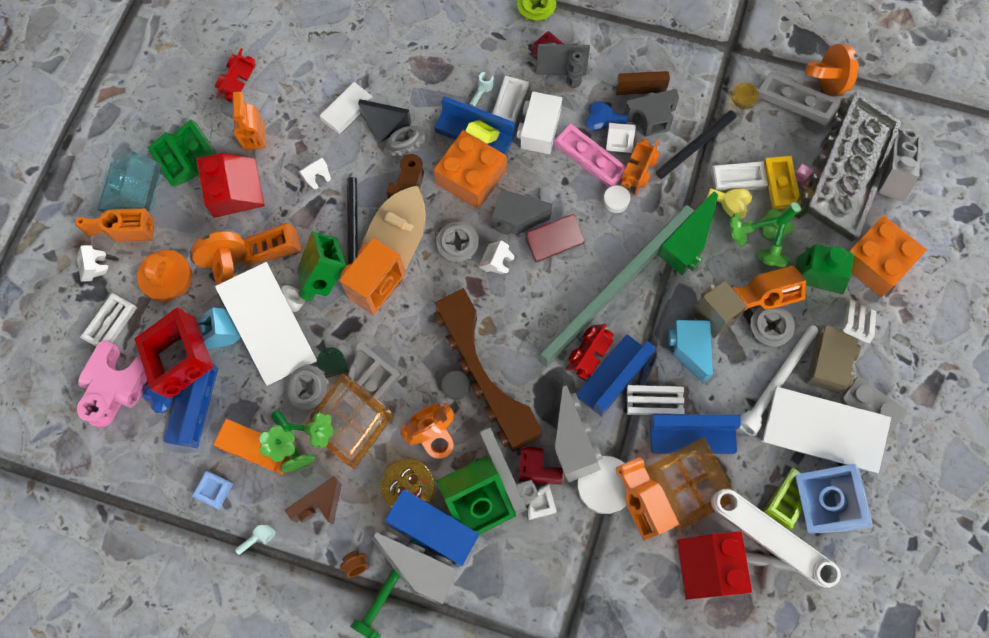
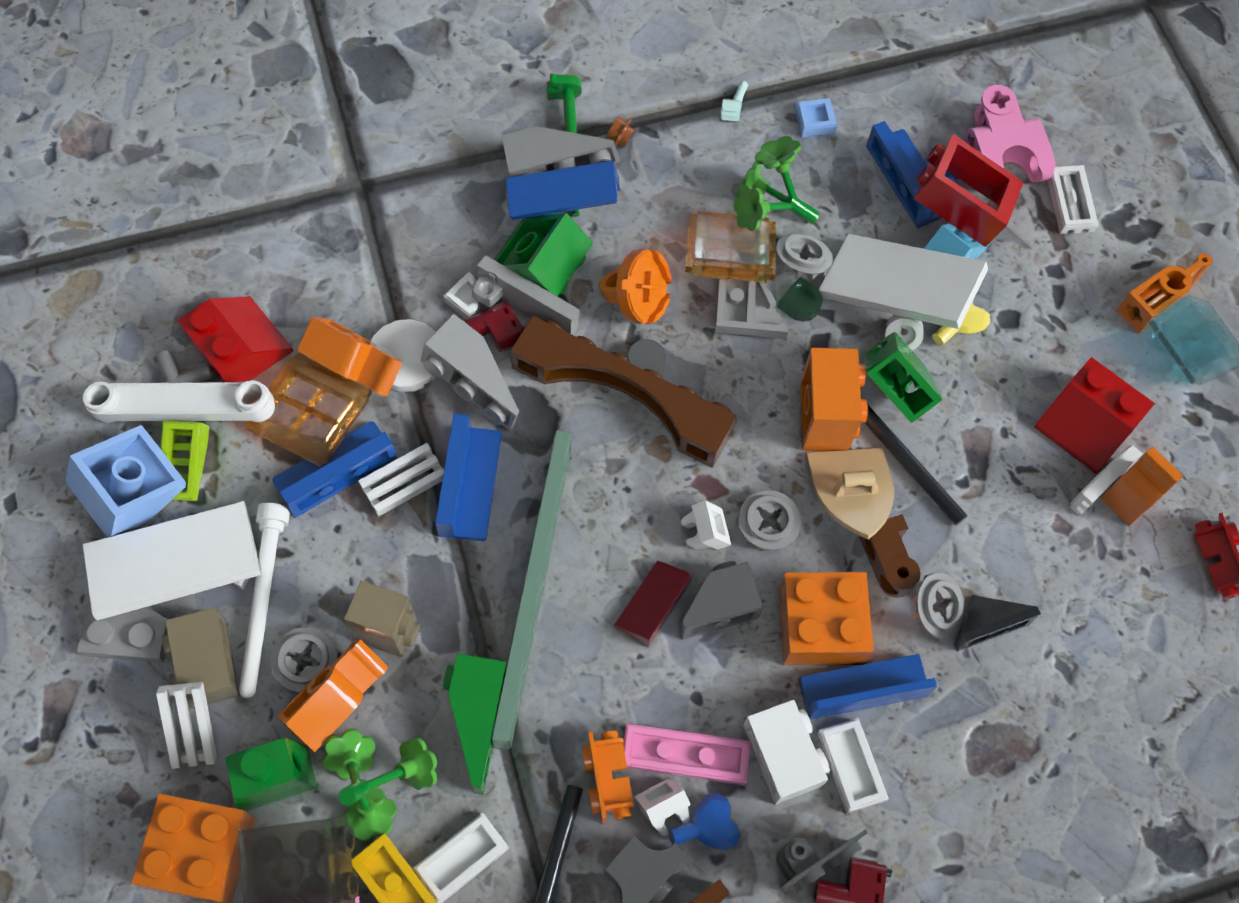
camera: 140 degrees right, 5 degrees down
white tile [77,245,108,282] -> none
orange tile [137,250,193,302] -> none
green slope [147,119,217,187] -> none
orange tile [191,231,248,284] -> none
orange piece [213,419,290,475] -> none
orange slope [242,223,301,265] -> none
reddish brown slope [285,476,342,525] -> none
white tile [298,158,331,189] -> none
white tile [320,82,374,134] -> none
clear yellow head [381,459,436,509] -> none
neon yellow tile [465,120,500,144] -> none
light aqua hand [469,72,494,107] -> none
red hinge [565,324,614,380] -> none
white tile [603,185,630,213] -> none
medium azure slope [668,320,713,382] -> none
light yellow rock [707,188,752,219] -> none
none -> white tile [1070,445,1143,516]

